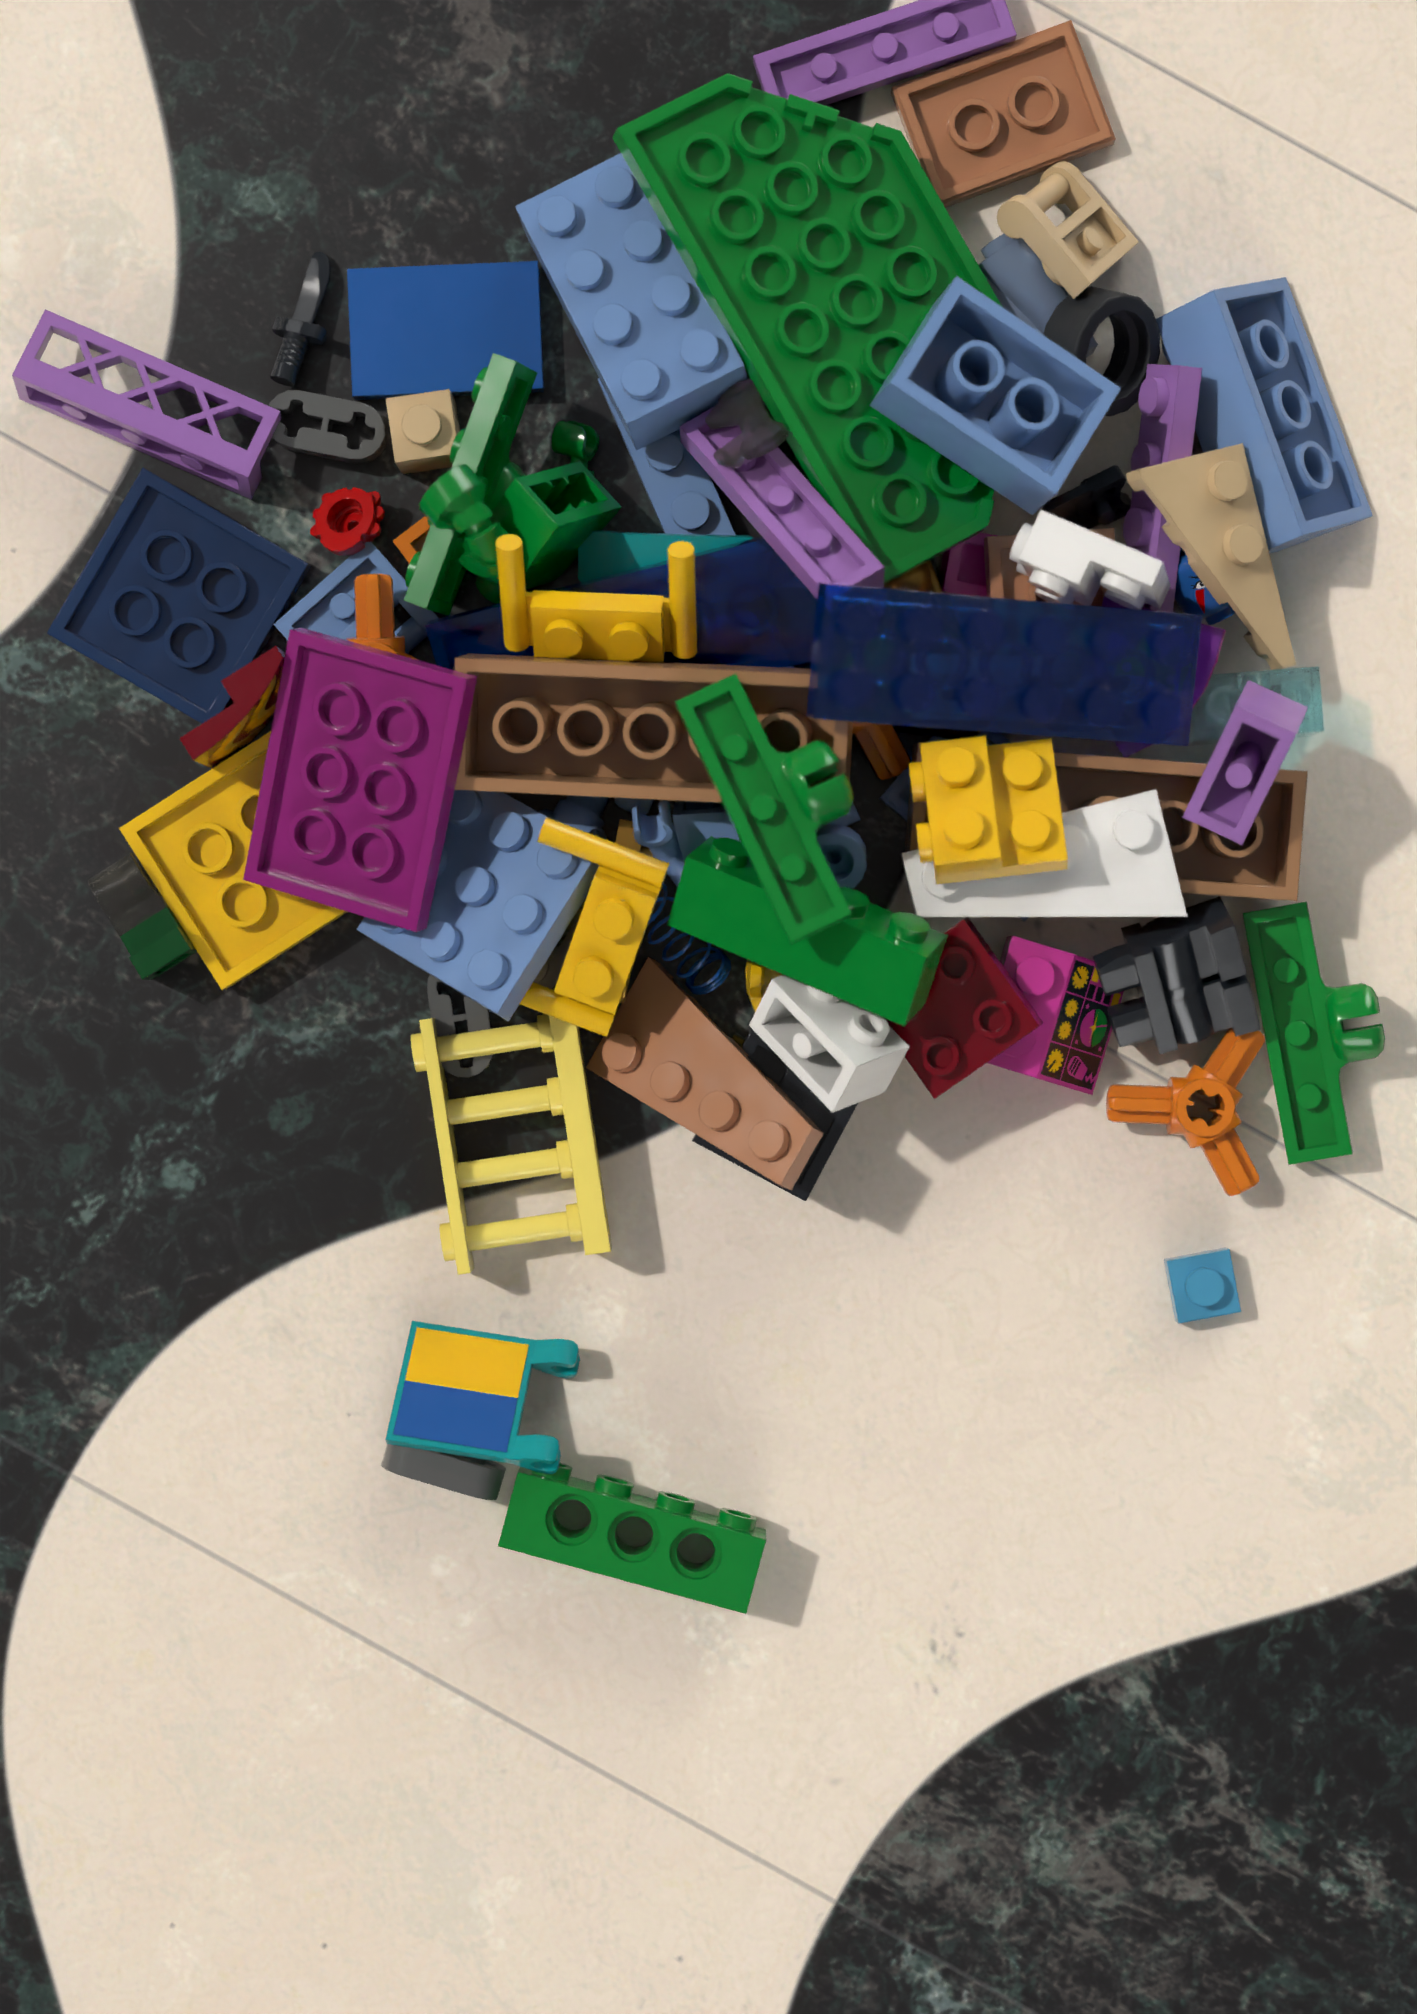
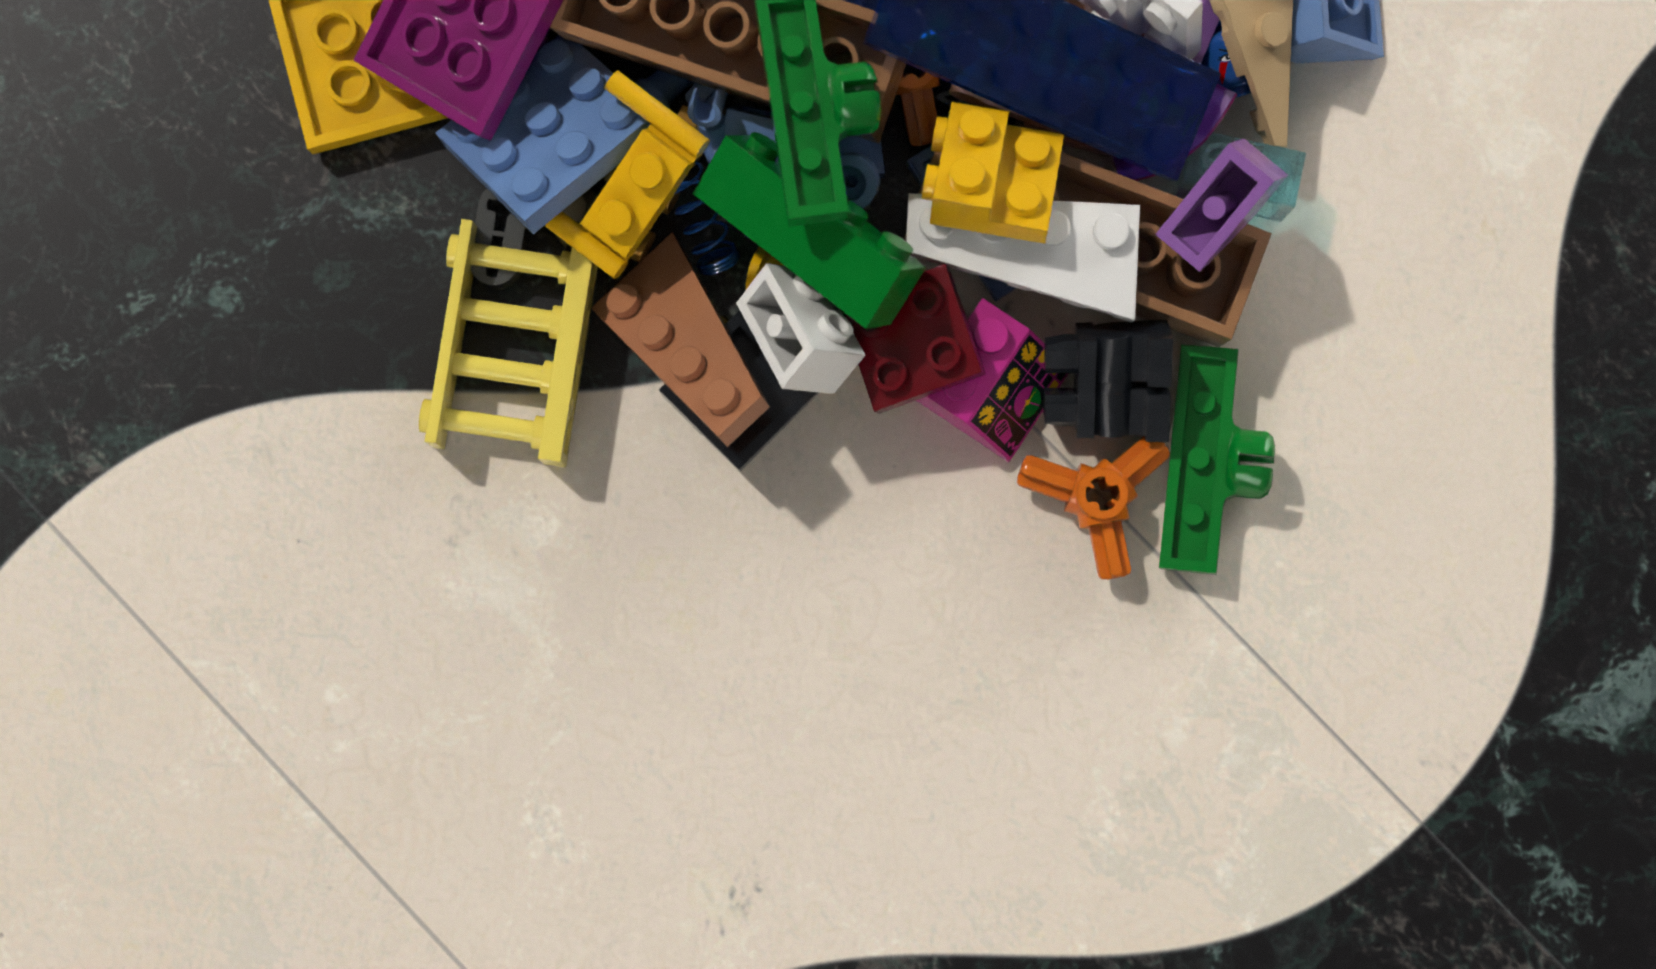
camera: 15 degrees right, 5 degrees down
leg [88,852,197,980] -> none
dark grey beam [381,1444,506,1500] -> none
flag [385,1321,580,1474] -> none
green brick [498,1462,766,1614] -> none
dark azure plate [1164,1247,1241,1324] -> none

